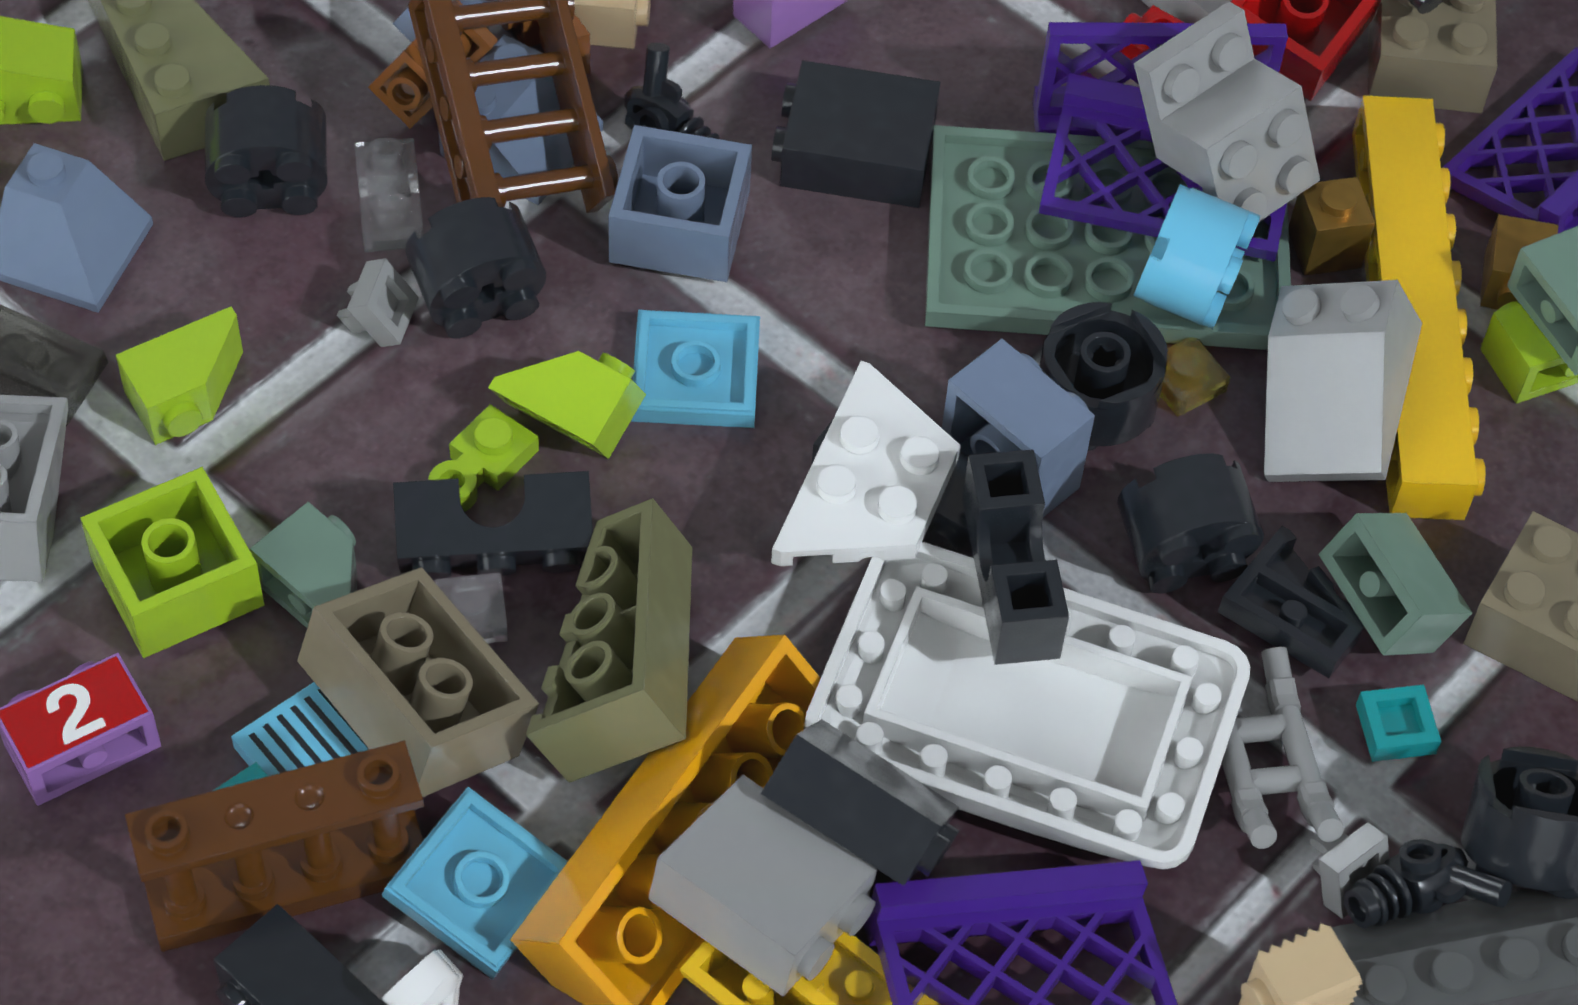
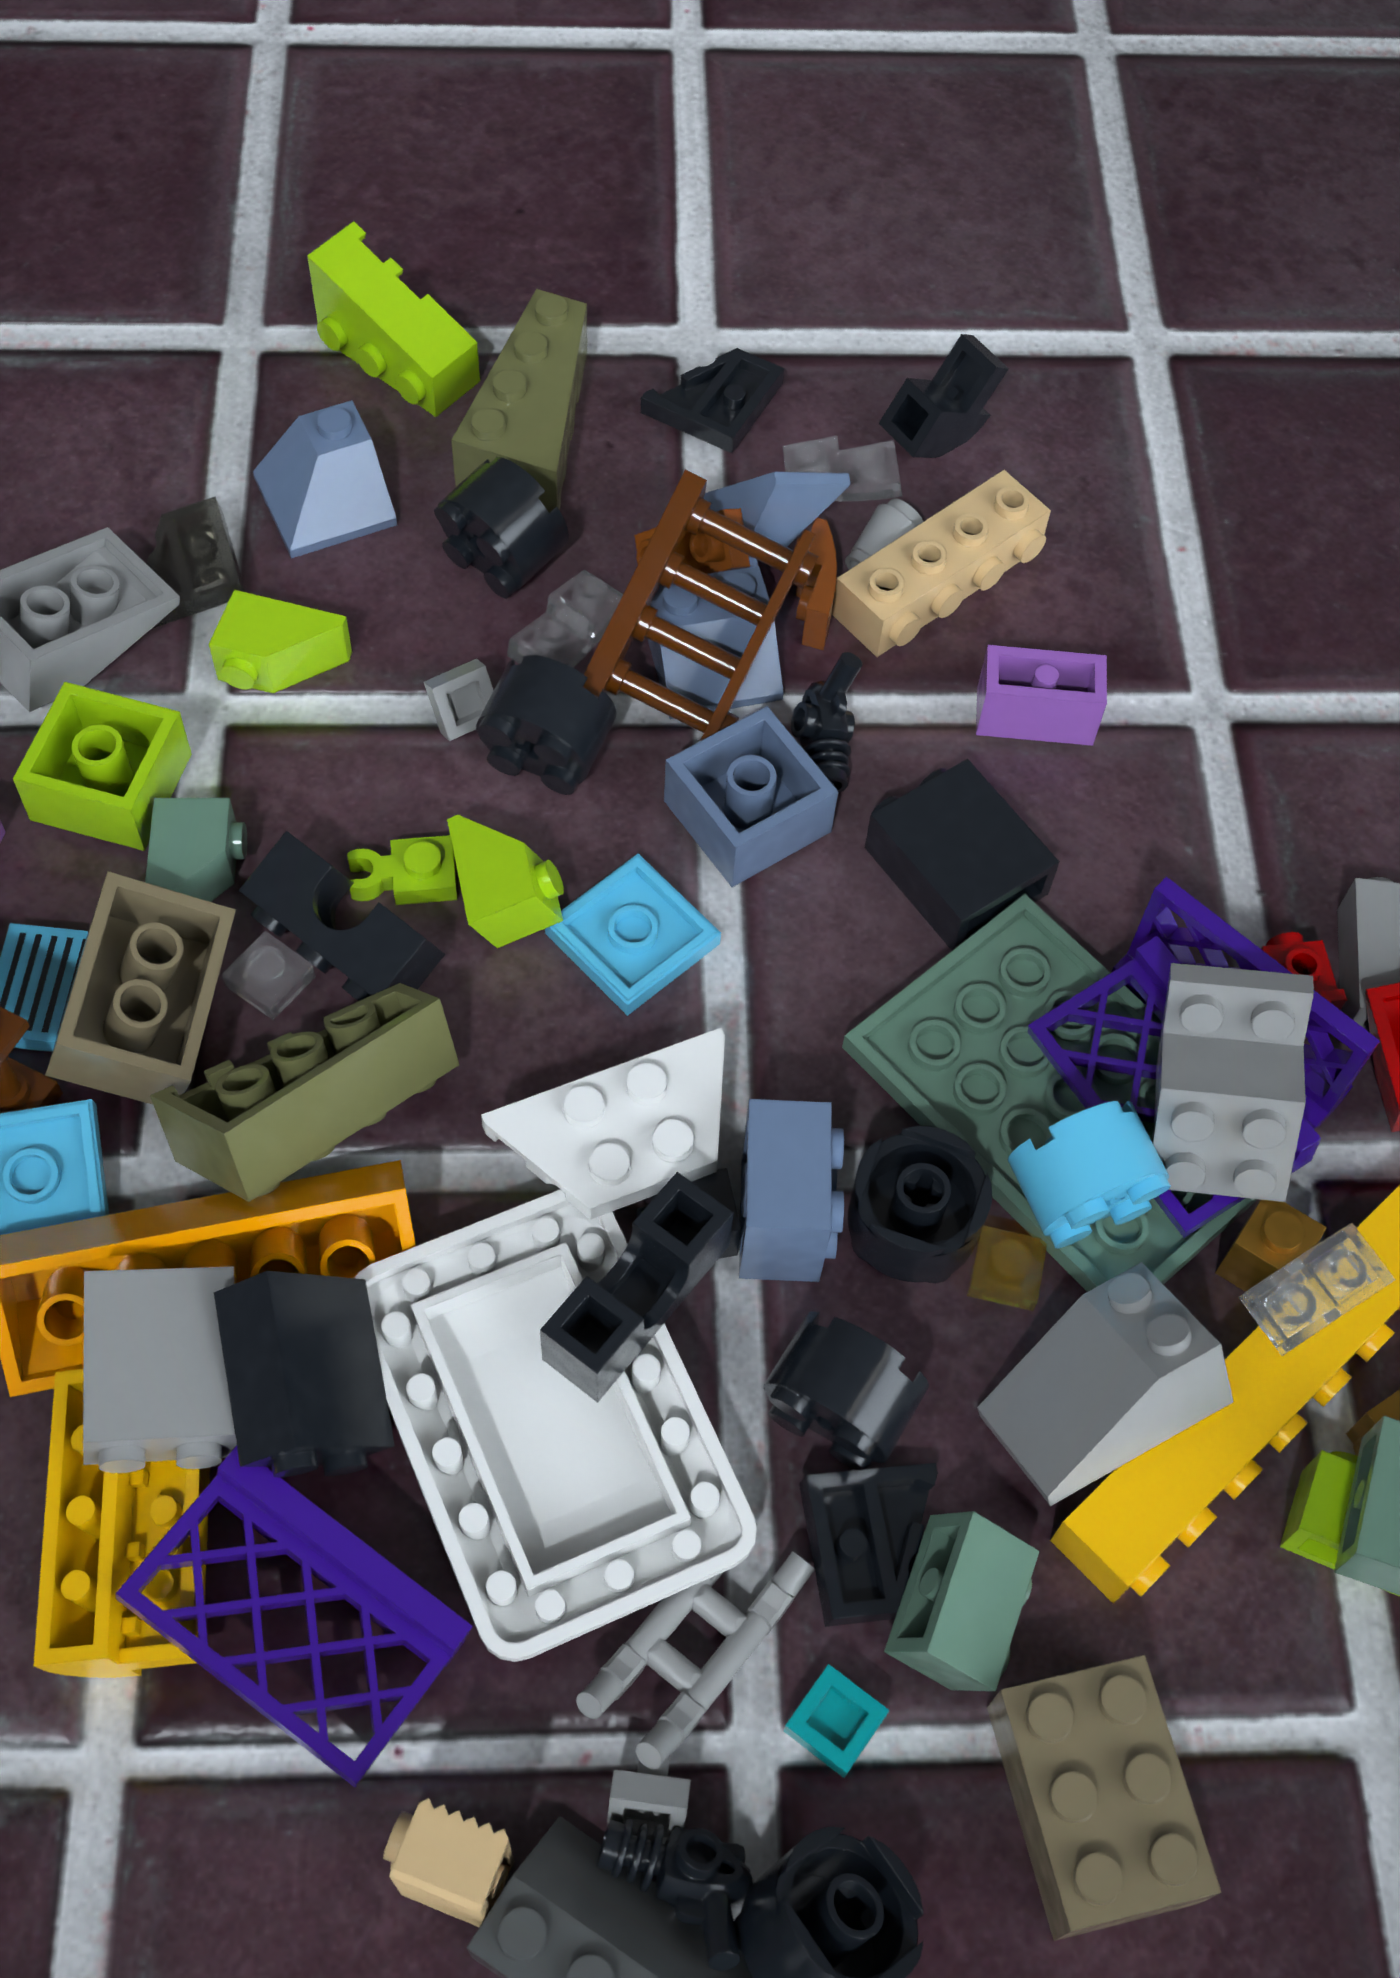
camera: 45 degrees right, 5 degrees up
none -> clear slope [1239,1223,1396,1356]

